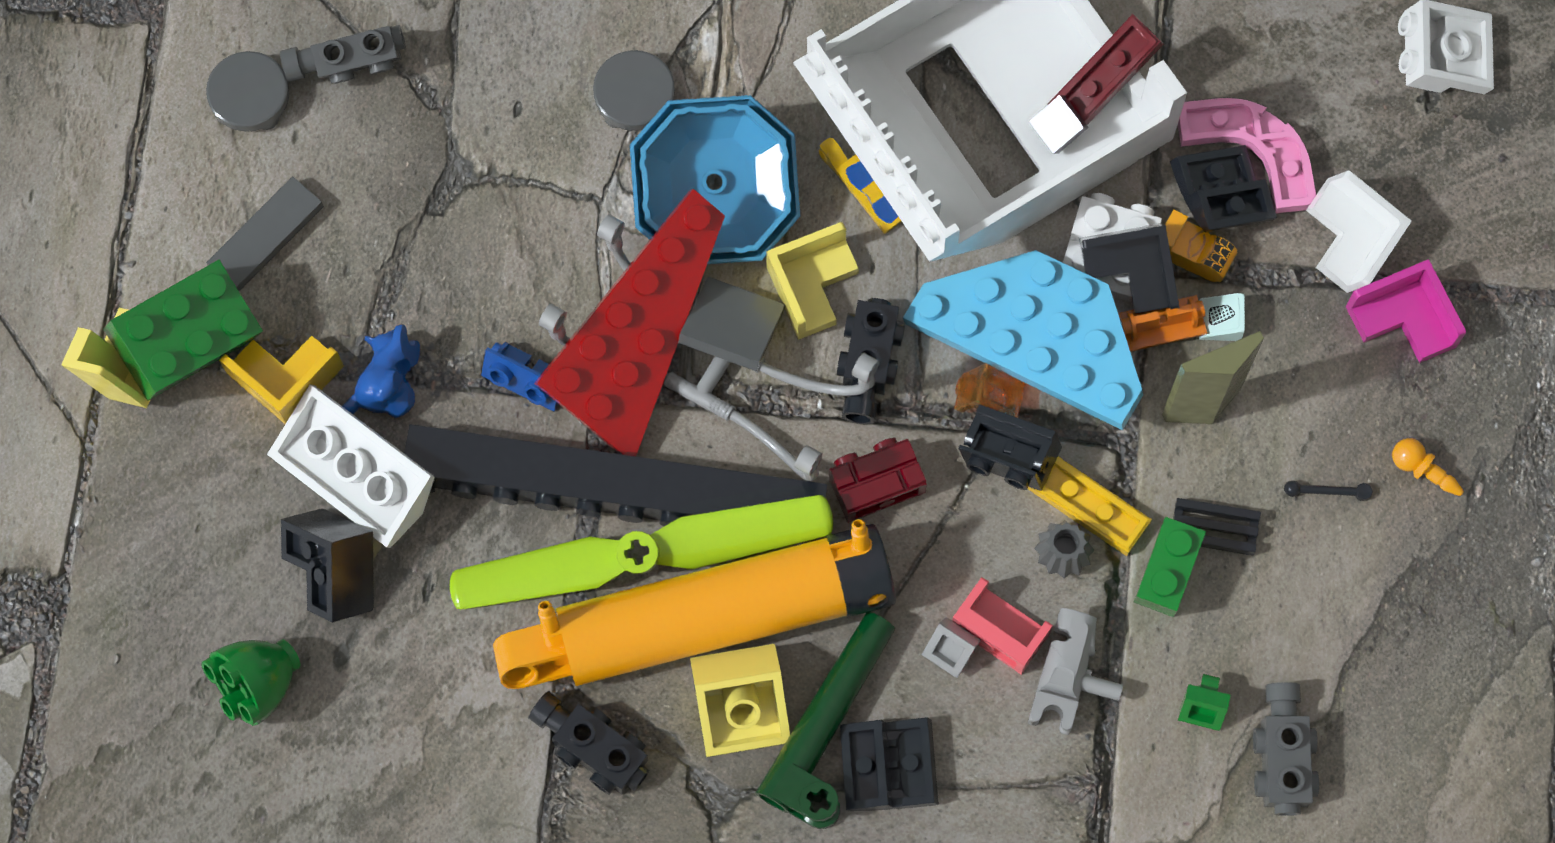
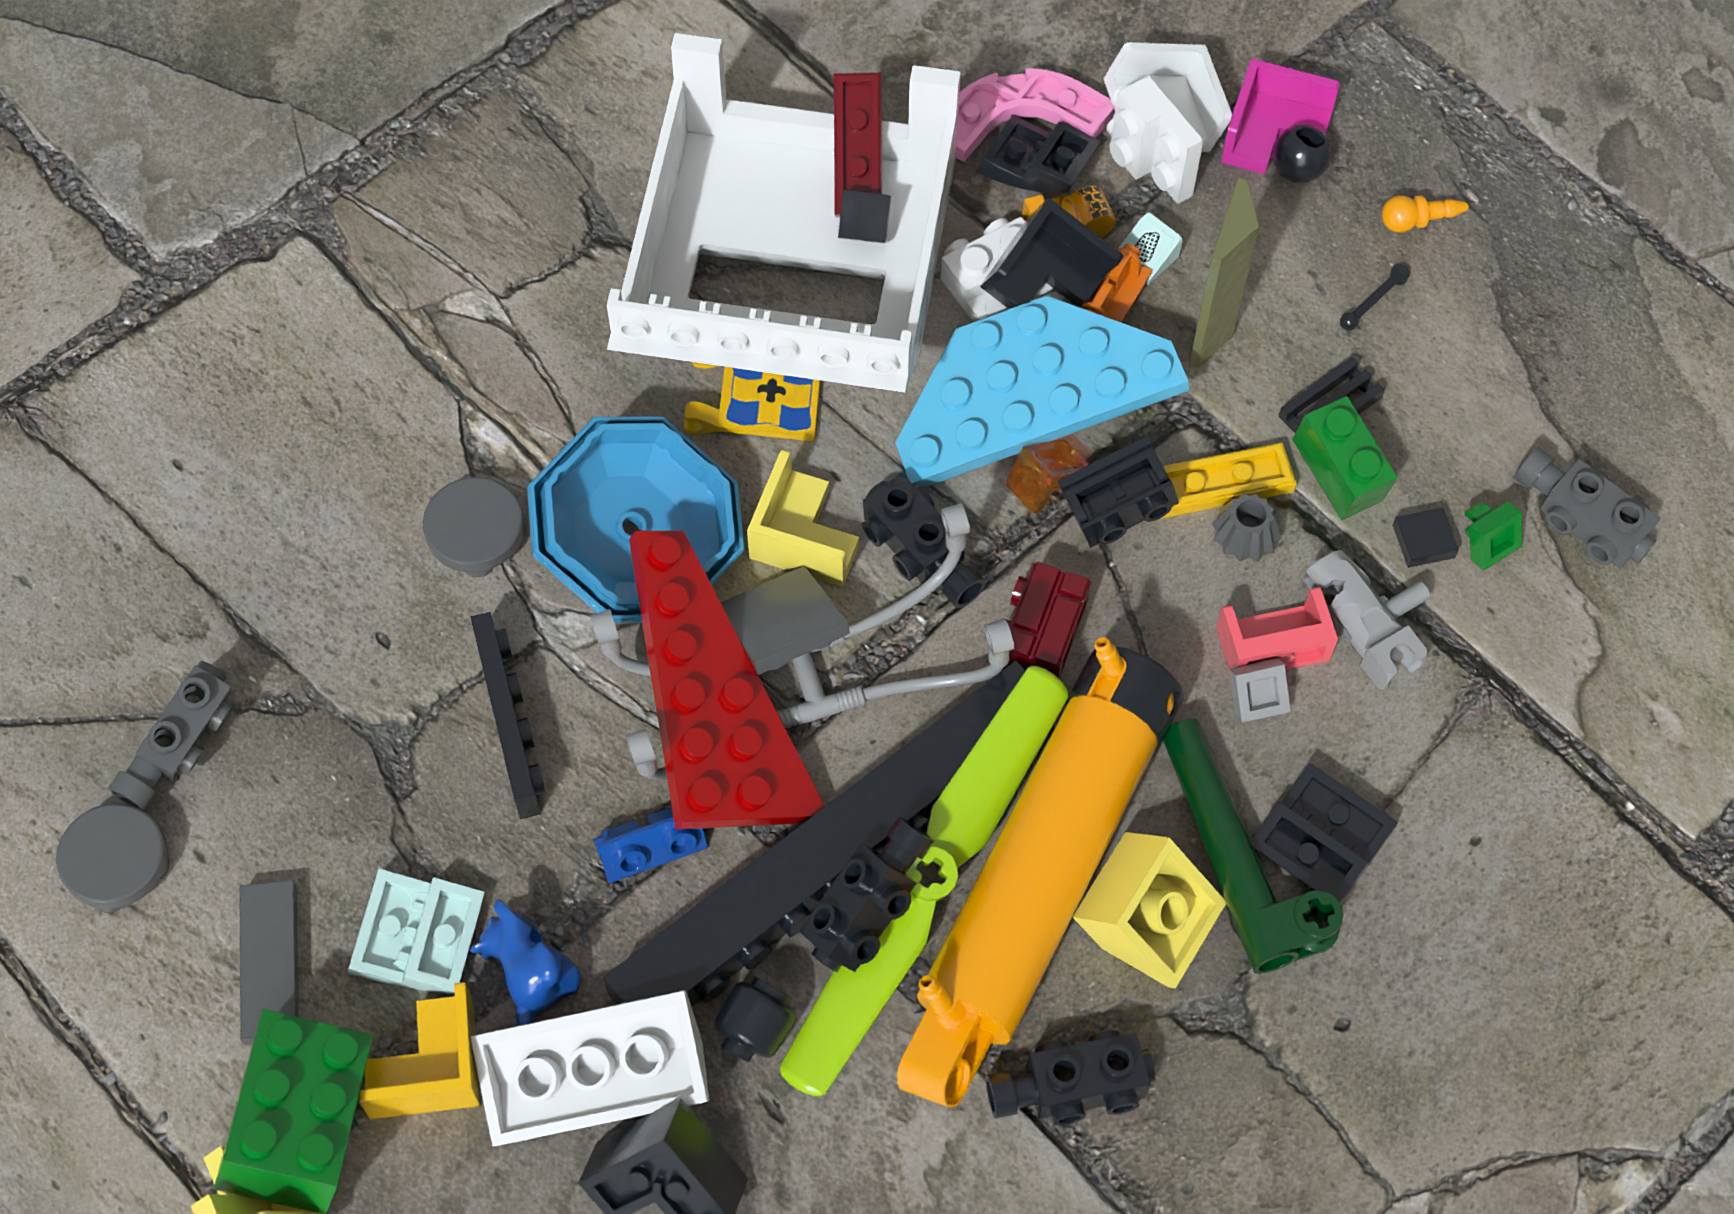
camera: 50 degrees left, 10 degrees down
none -> light aqua slope [346,868,485,995]
none -> black plate [470,612,546,820]
none -> black head [715,976,796,1062]
none -> black brick [799,816,935,972]
none -> white plate [1107,76,1204,204]
none -> black piece [1272,125,1332,183]
none -> black tile [1393,508,1459,568]

